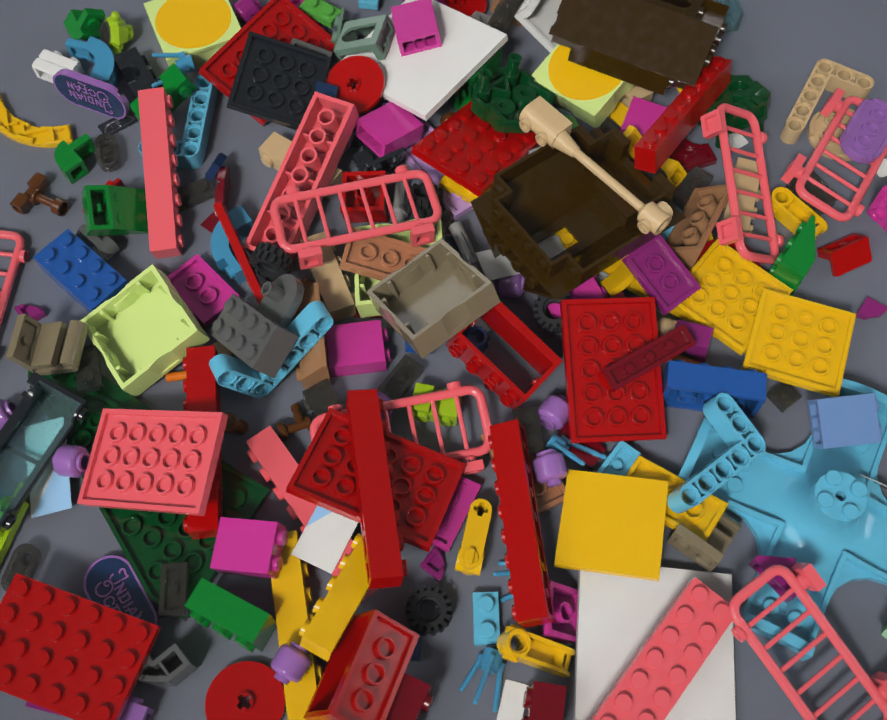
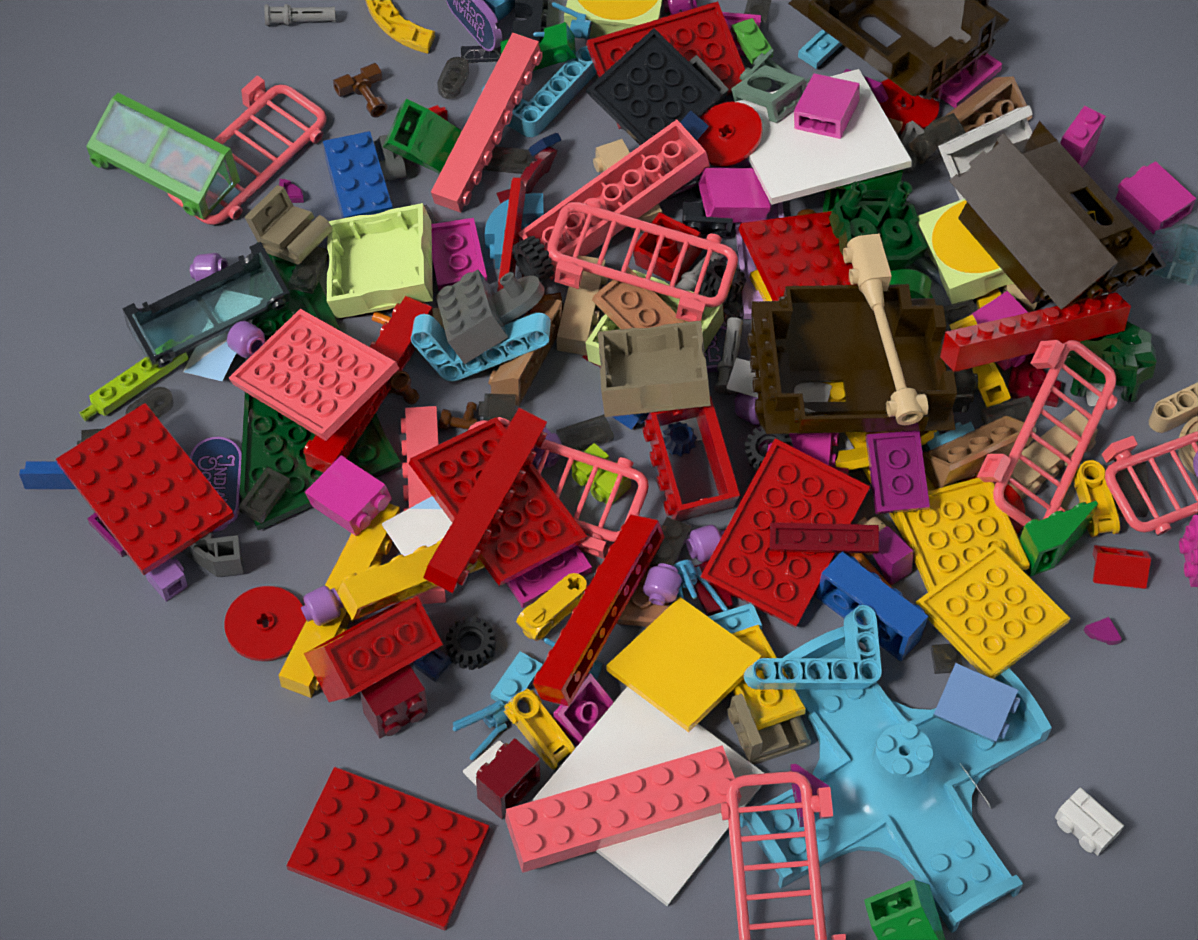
camera: 30 degrees right, 5 degrees down
green brick [54,133,97,185] -> none
green brick [185,578,277,653] -> none
dark pink brick [326,319,391,378] -> none
magenta tile [420,546,445,583] -> none

